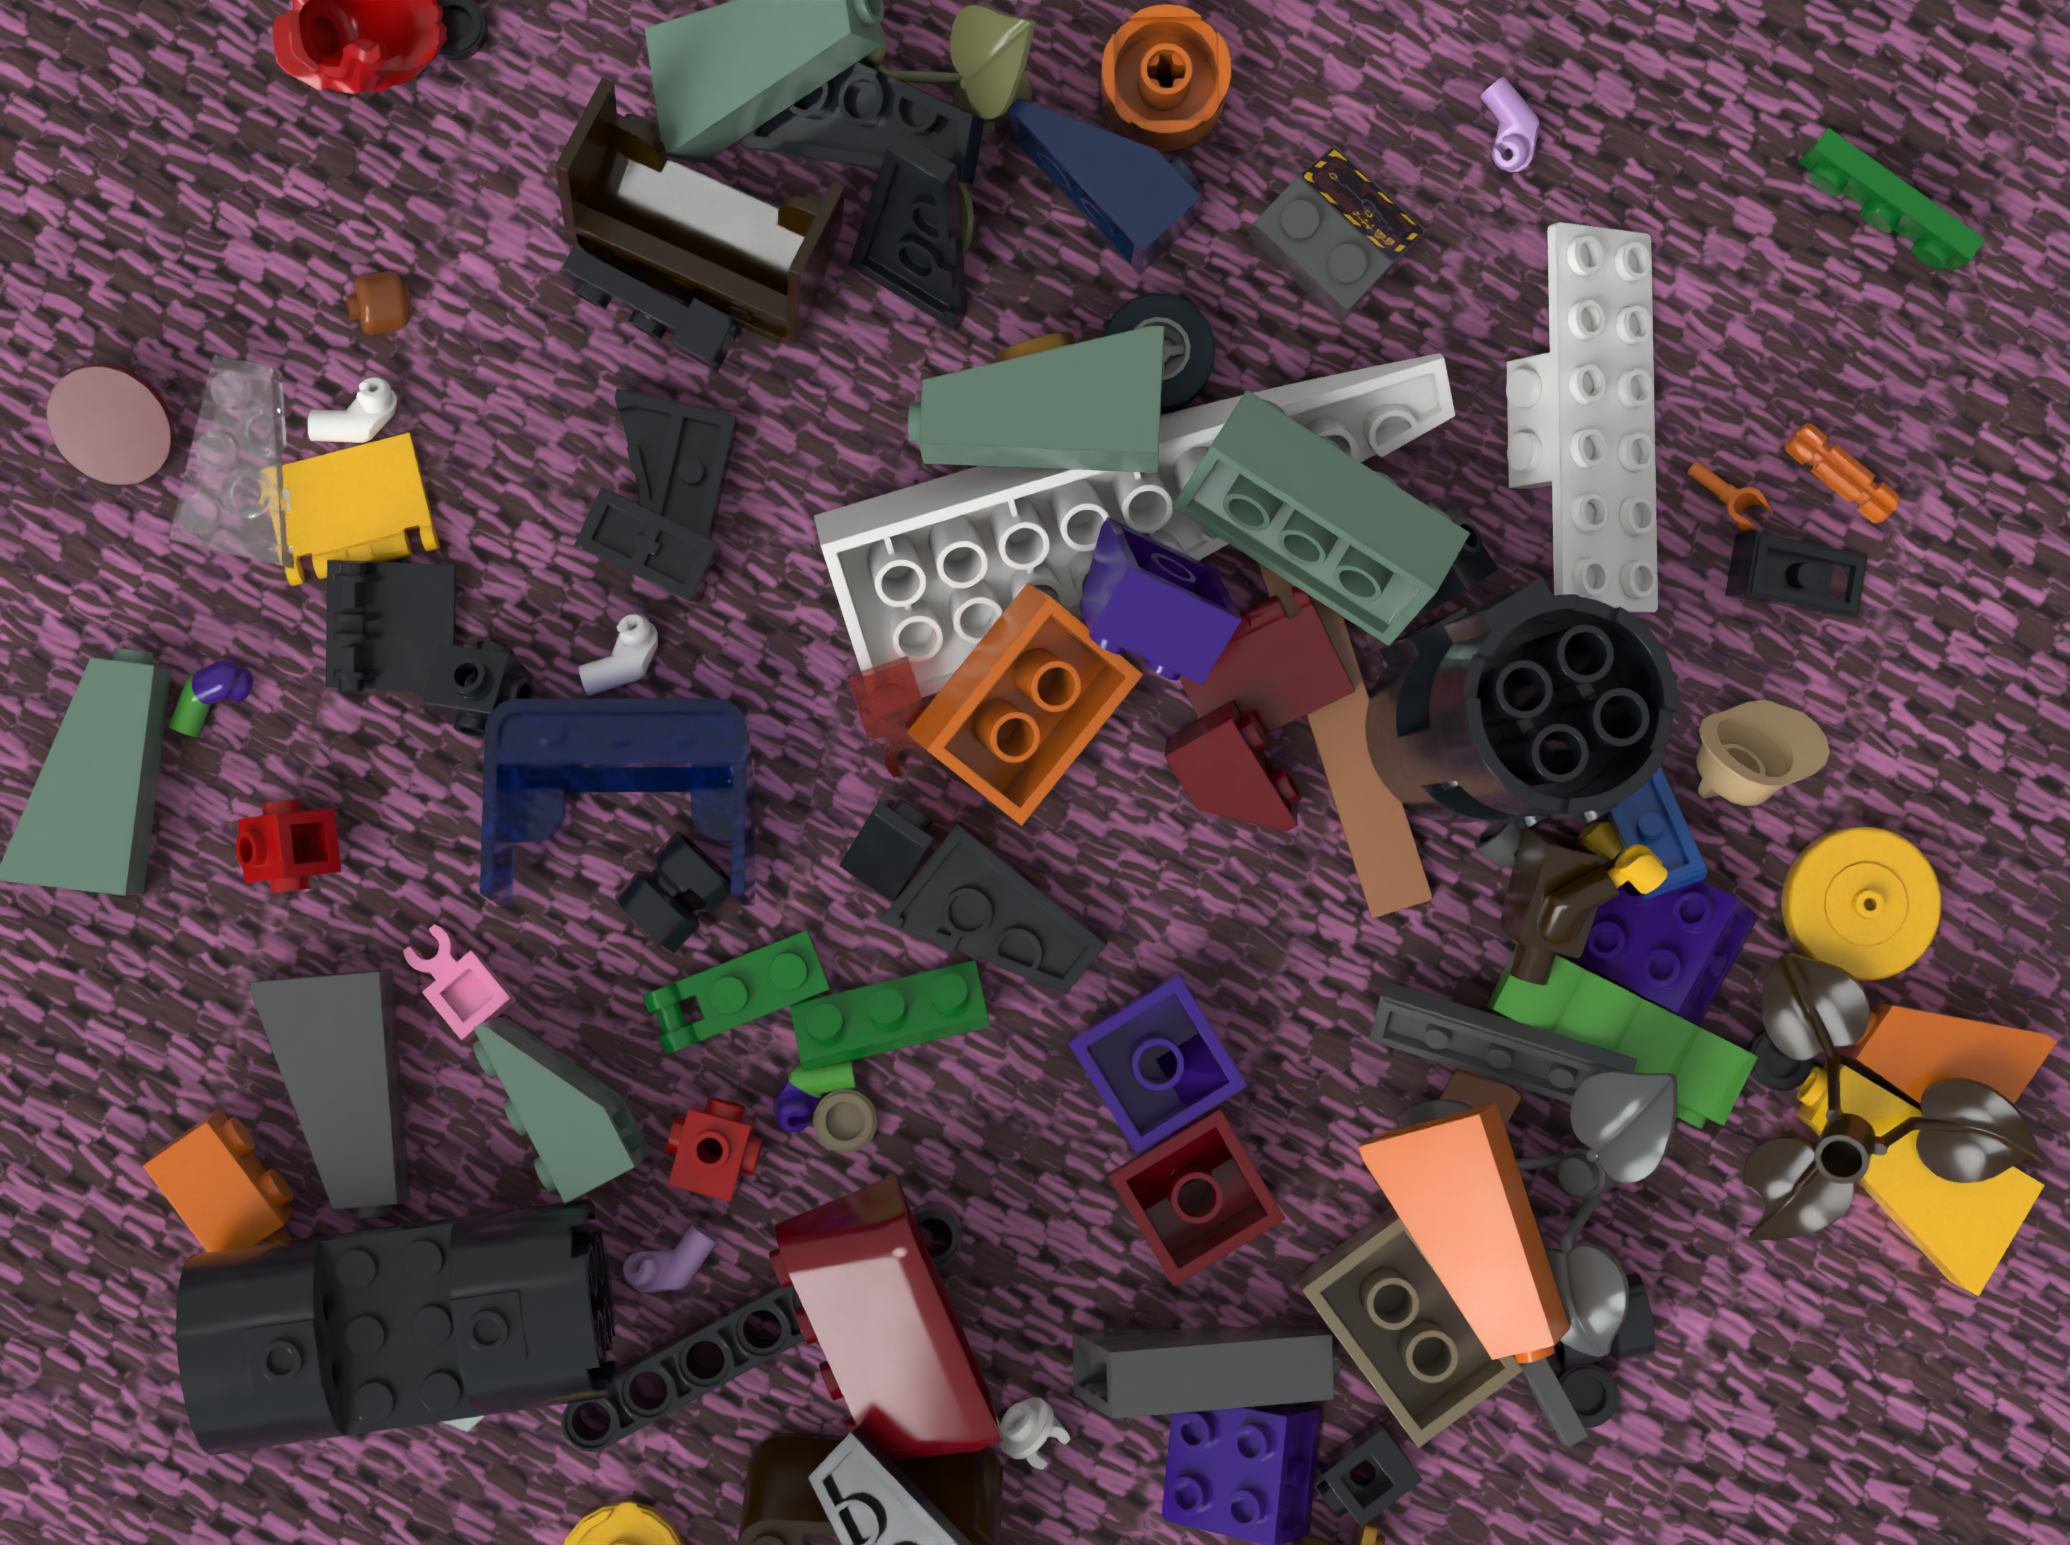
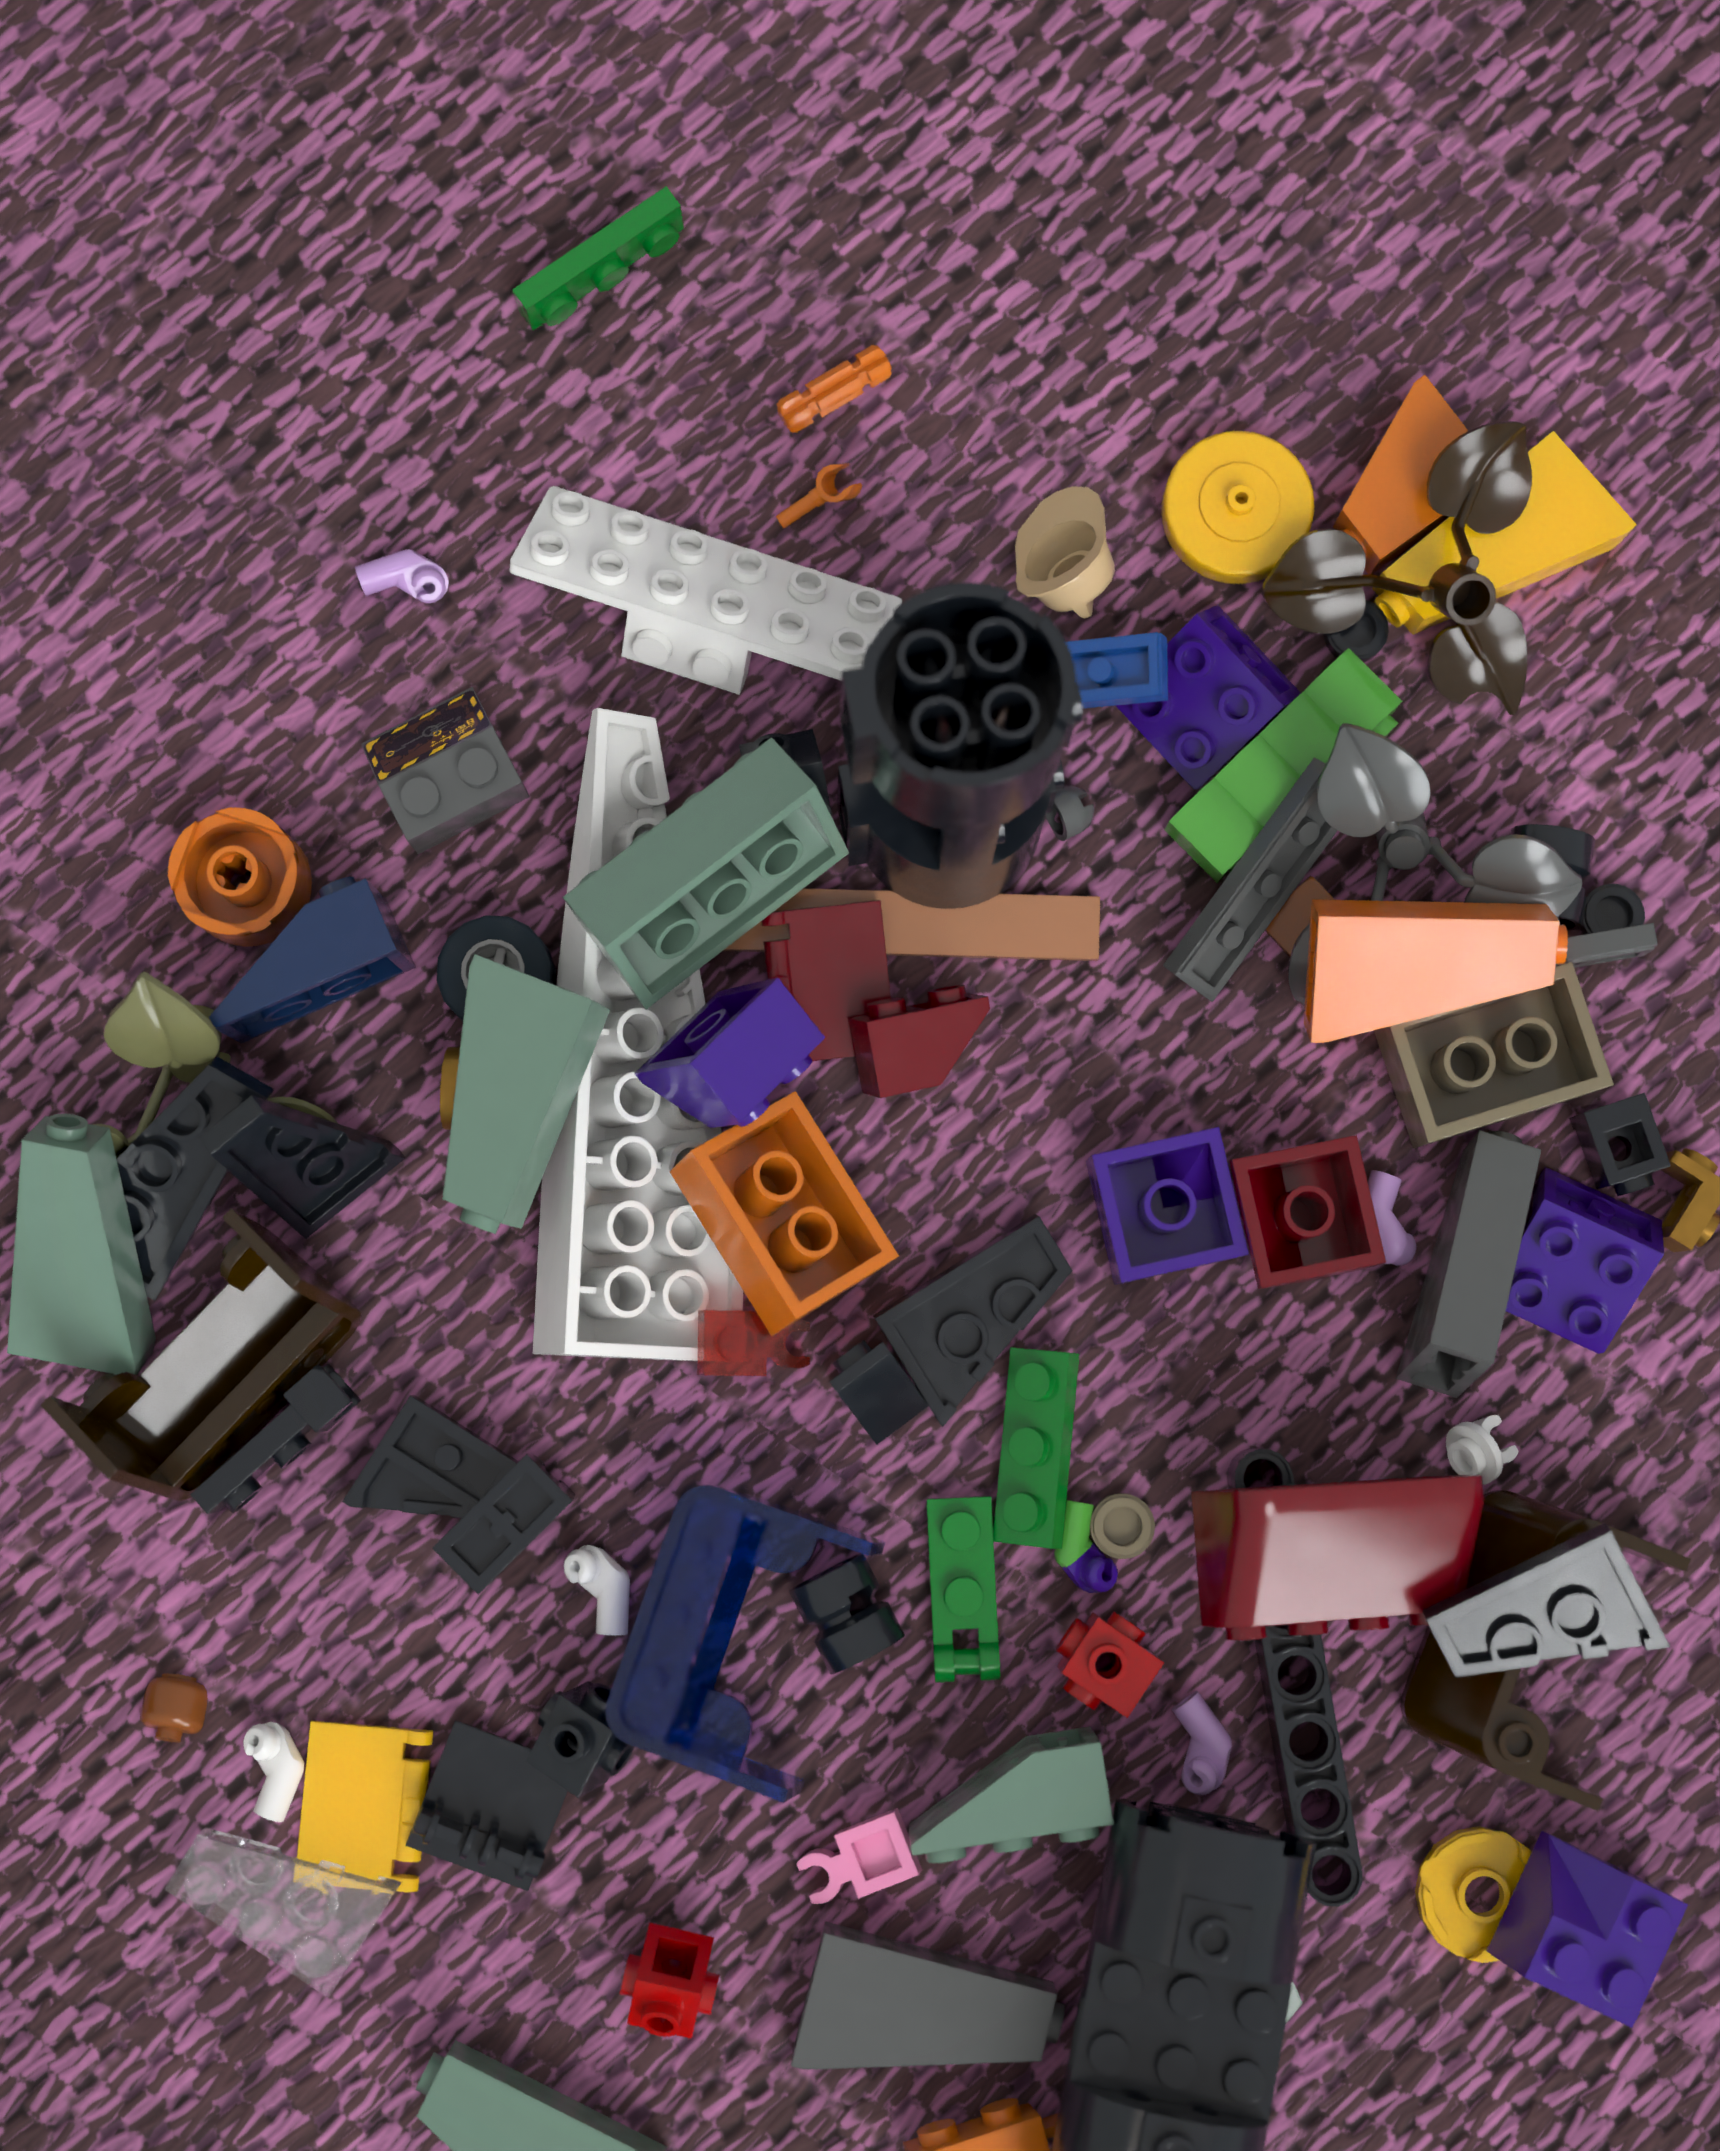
camera: 75 degrees left, 5 degrees down
piece [47,363,174,485] -> none
arm [168,660,254,738] -> none
dark brown torso [1500,822,1668,985] -> none
black slope [1725,532,1868,618] -> none
none -> lavender arm [1368,1170,1417,1266]

